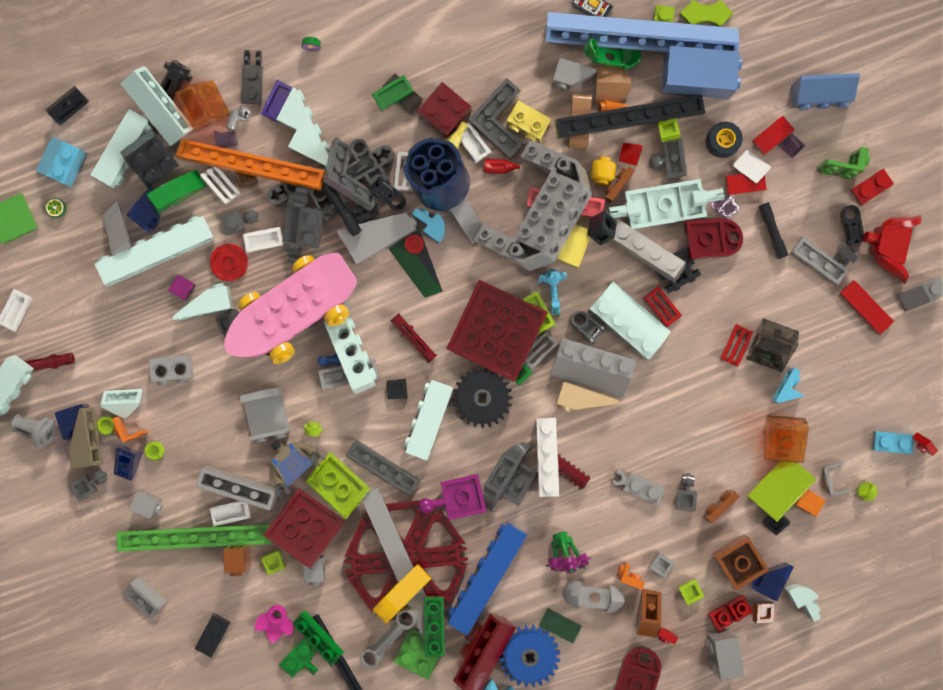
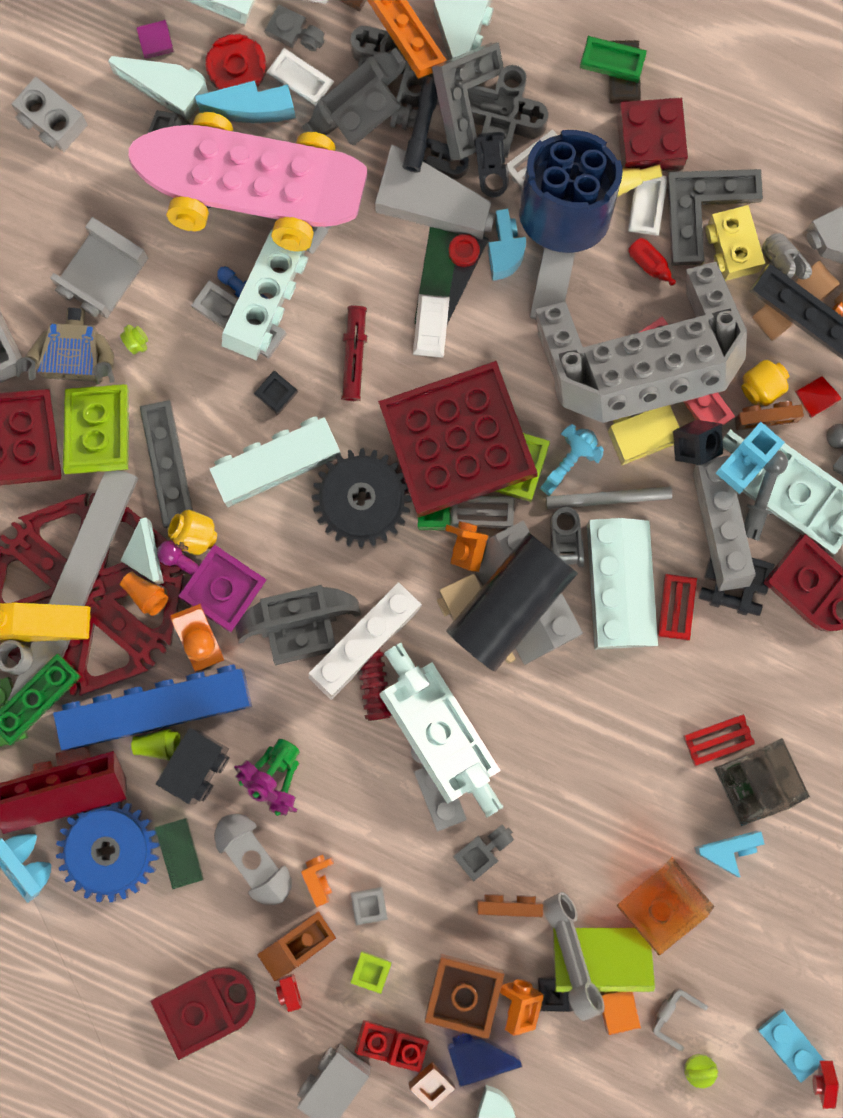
camera: 45 degrees right, 5 degrees down
none -> light aqua slope [120,518,164,584]
none -> orange cone [120,571,168,616]
none -> lime cone [131,729,181,761]
none -> black brick [155,728,230,805]
none -> yellow head [168,509,217,556]
none -> orange tile [170,604,224,672]
none -> medium azure slope [195,81,296,123]
none -> light aqua plate [379,643,504,818]
none -> white tile [413,294,450,358]
none -> orange bracket [445,521,488,572]
none -> black brick [446,532,578,672]
none -> orange bracket [500,979,544,1036]
none -> light grey piece [543,892,604,1021]
none -> light grey piece [546,487,672,509]
none -> medium azure brick [716,422,785,494]
none -> dark grey pin [744,450,788,541]
none -> light grey hinge [762,233,812,279]

